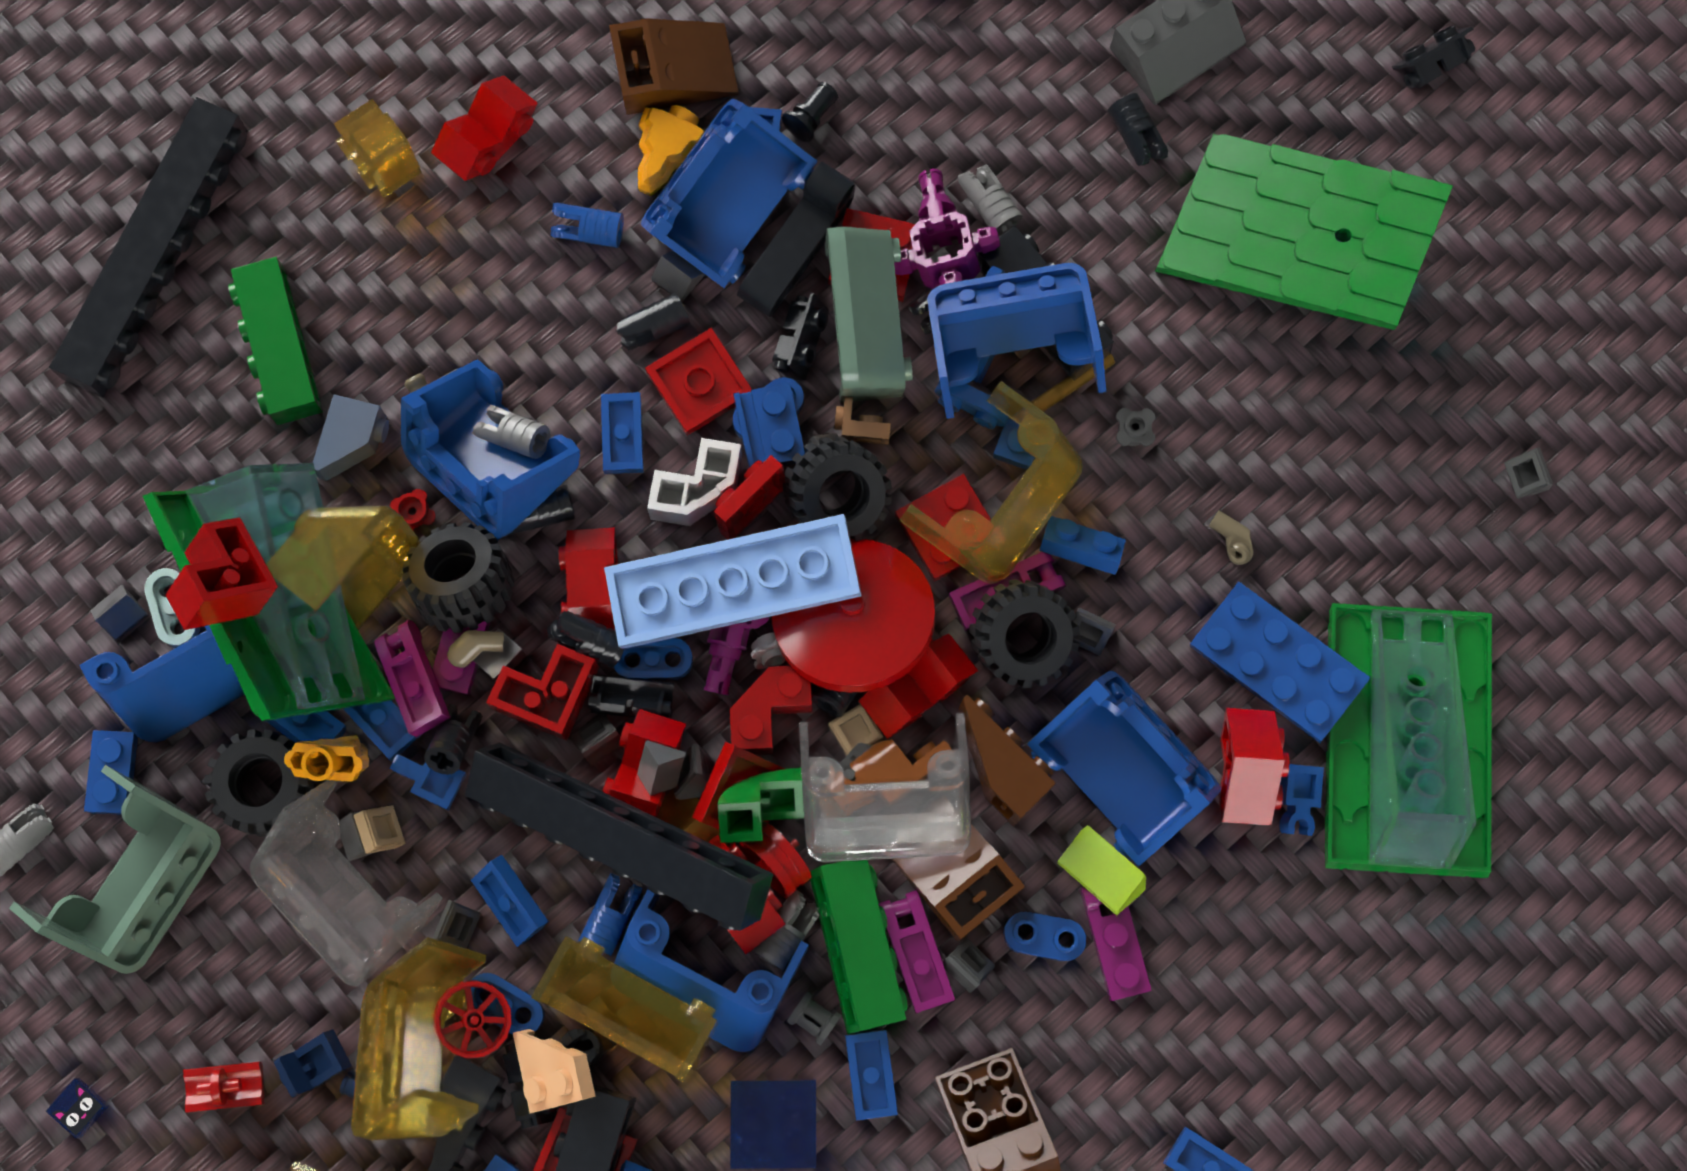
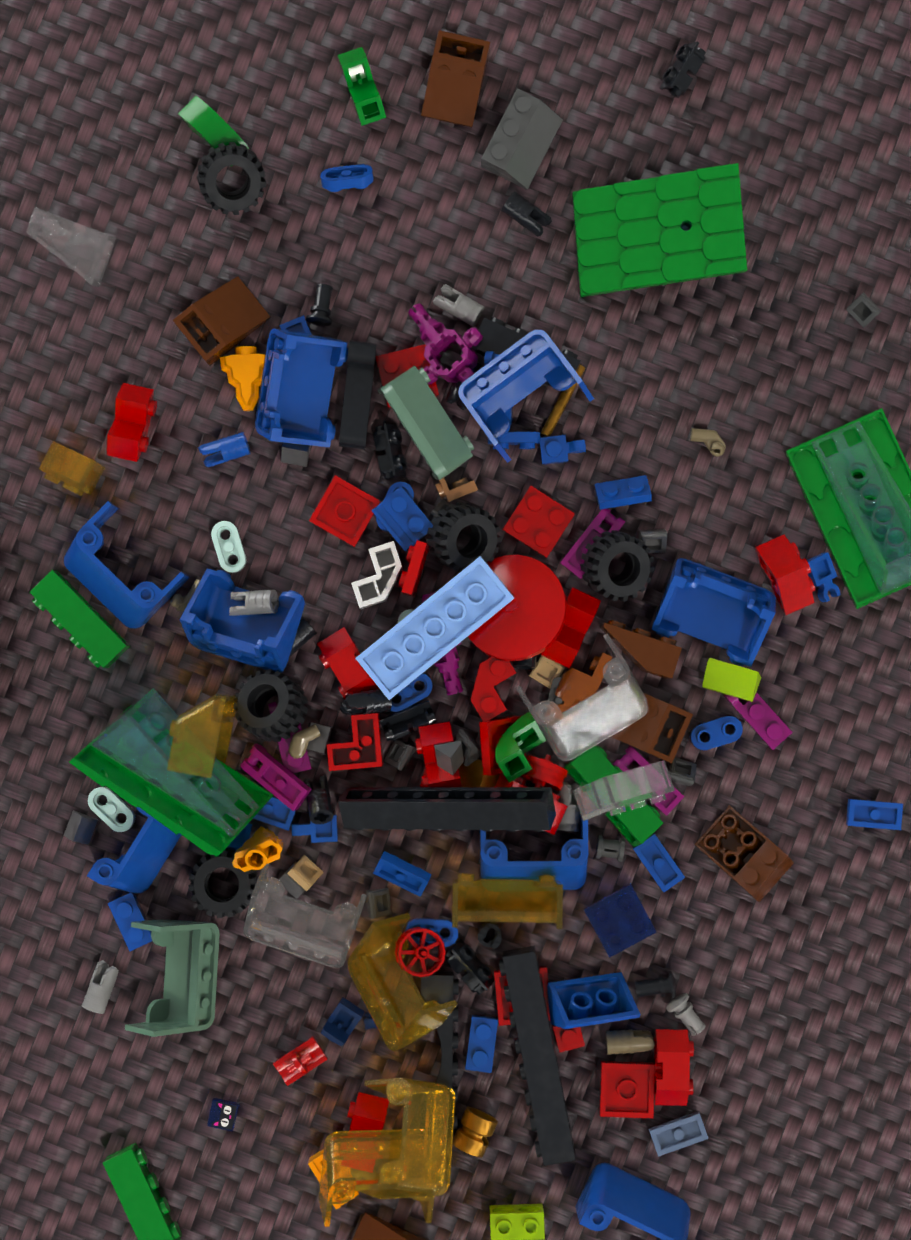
camera: 25 degrees left, 10 degrees up
red brick [165,517,278,630] -> none
sand blue slope [311,394,389,481] -> none
red plate [390,489,436,534] -> none
light nougat wing [513,1029,596,1114] -> none
blue hinge [578,873,643,956] -> none
blue plate [601,392,644,474] -> none
black hinge [616,292,690,351] -> none
white plate [751,633,785,669] -> none
clear yellow windscreen [899,381,1083,583] -> none
dark grey plate [1116,408,1155,447] -> none
blue plate [1190,582,1370,743] -> none
none -> blue windscreen [64,501,190,629]
none -> light aqua plate [211,521,247,573]
none -> clear wedge [573,760,675,821]

